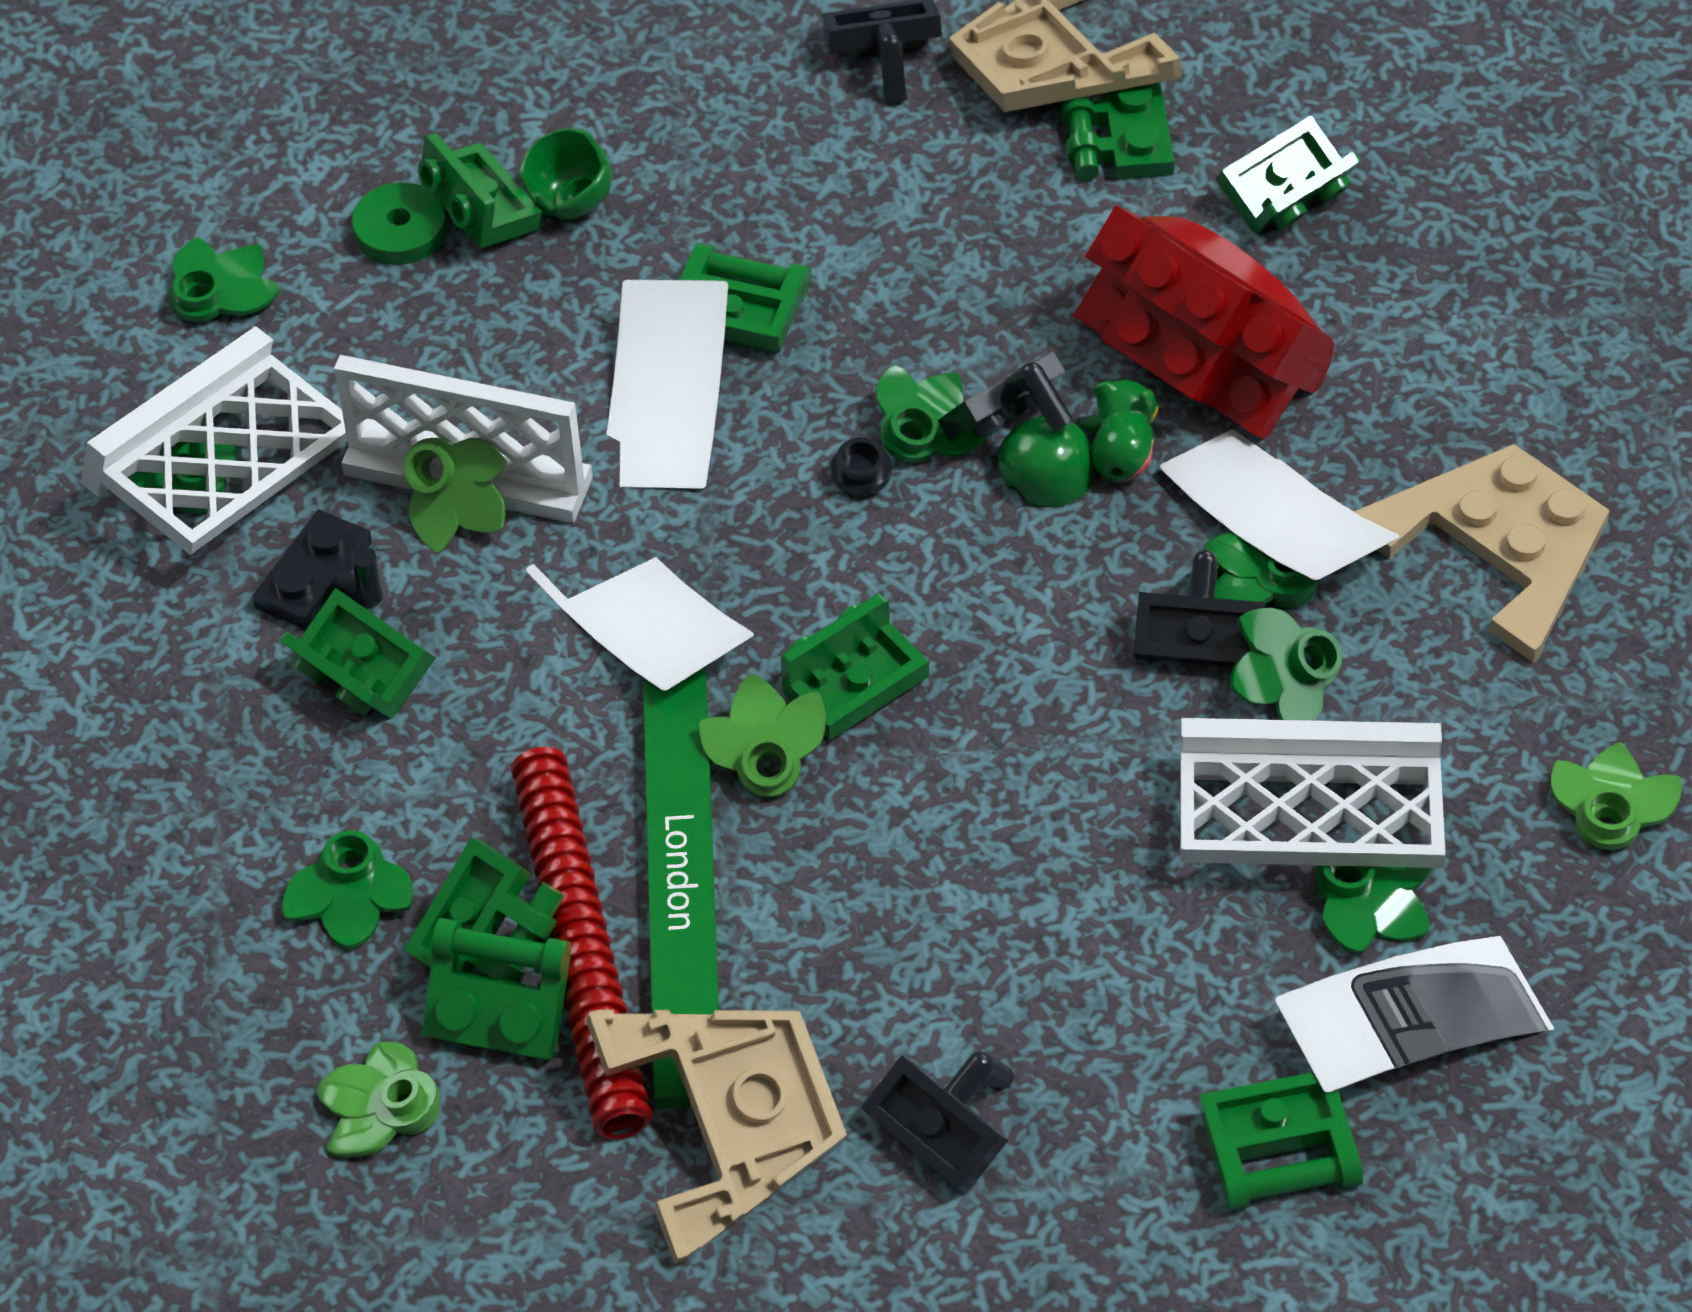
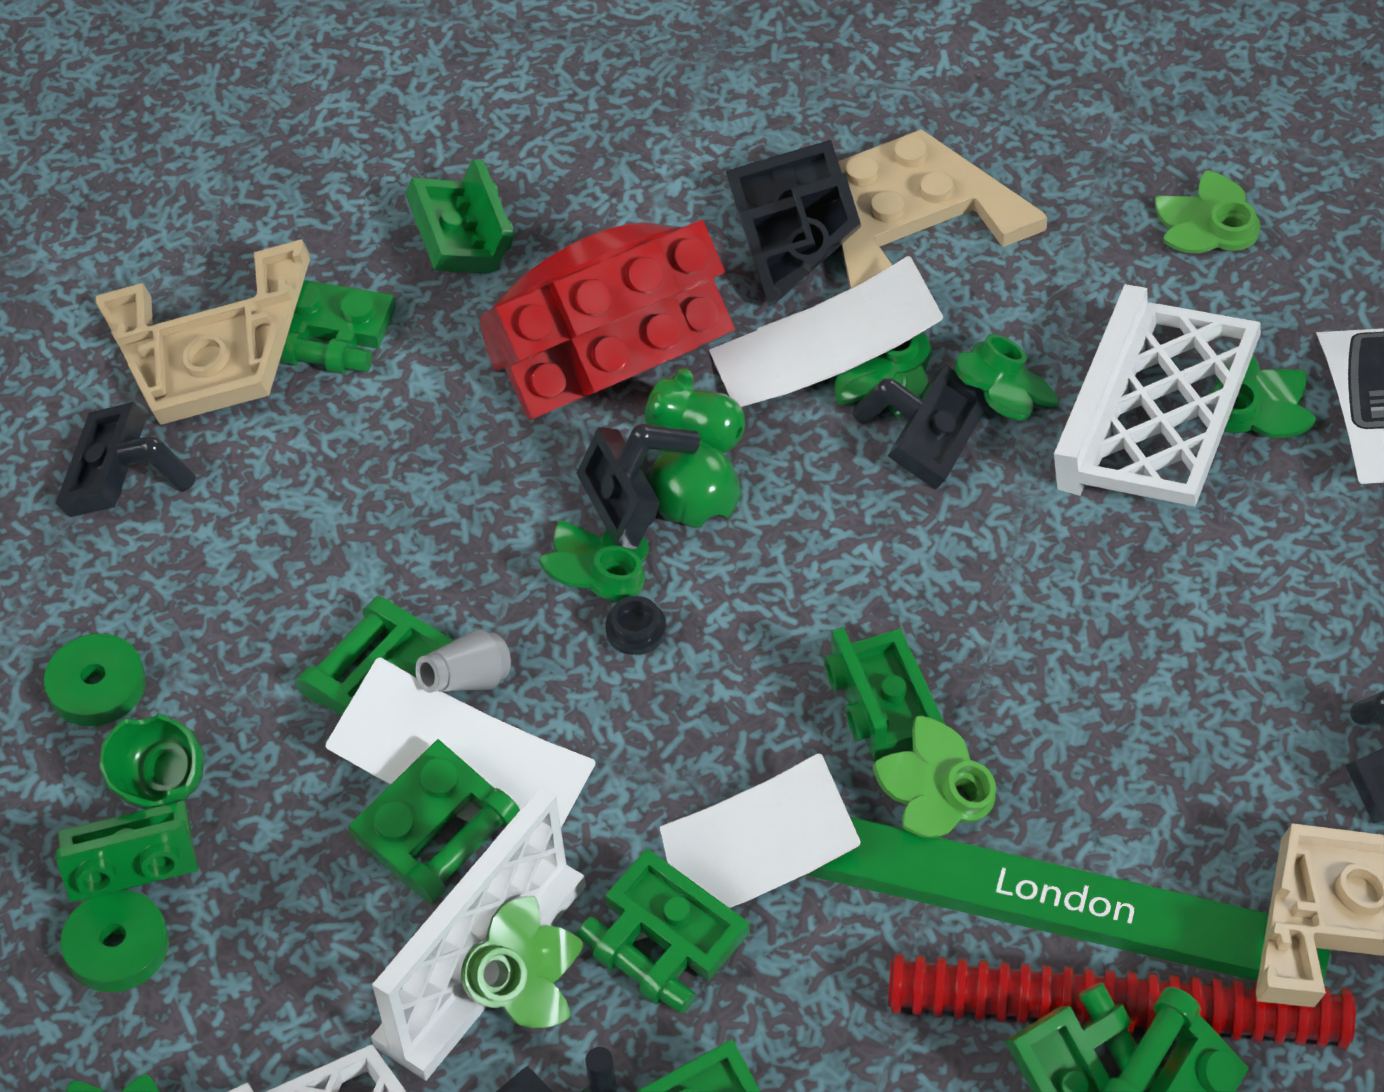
camera: 70 degrees left, 0 degrees up
none -> green piece [44,634,146,726]
none -> green plate [349,739,520,904]
none -> light grey cone [416,629,511,693]
none -> green plate [577,848,750,1015]
none -> black slope [726,140,861,307]

